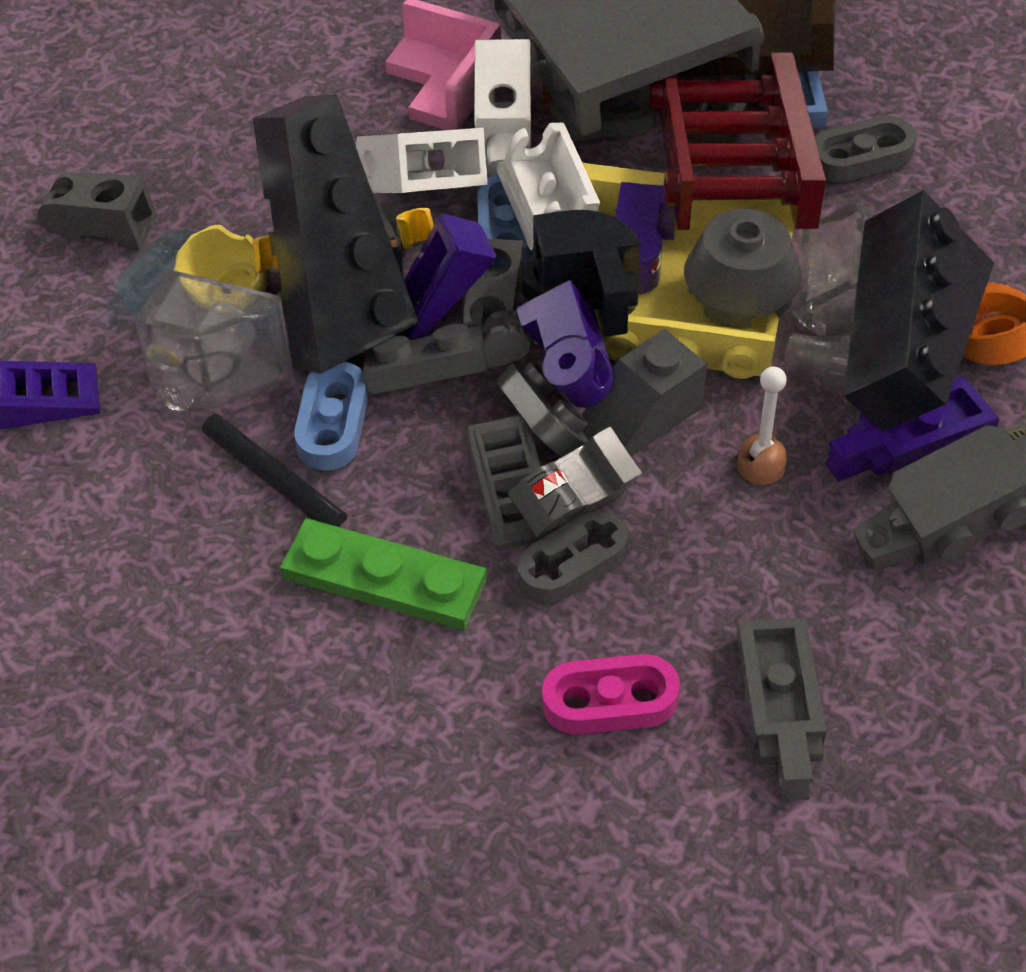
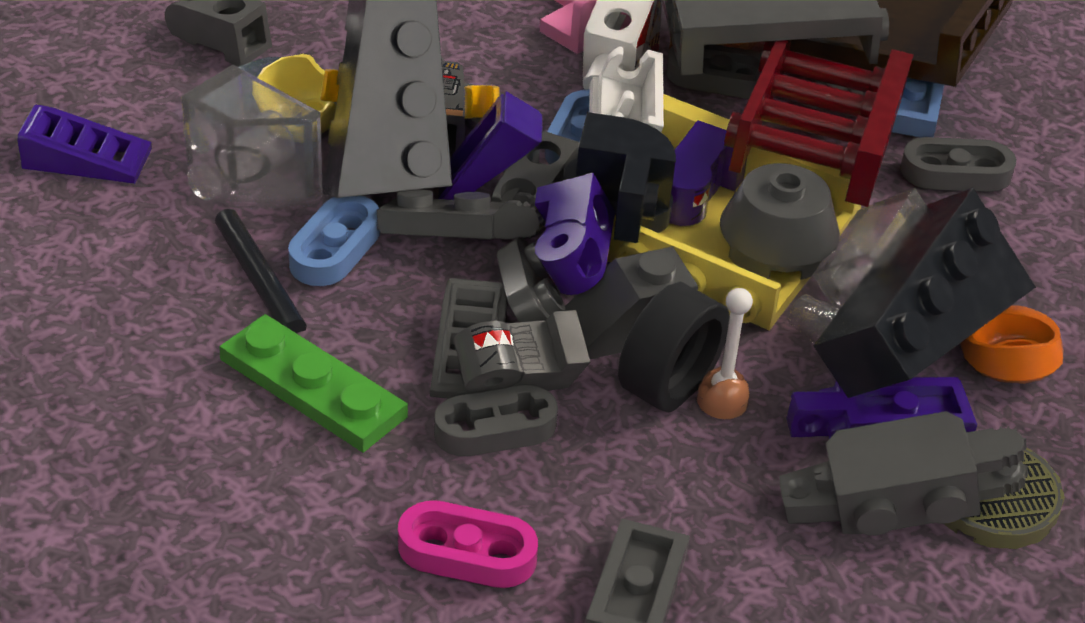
camera: 15 degrees right, 10 degrees down
white torso [356,128,488,193] -> none
none -> black tyre [618,281,730,413]

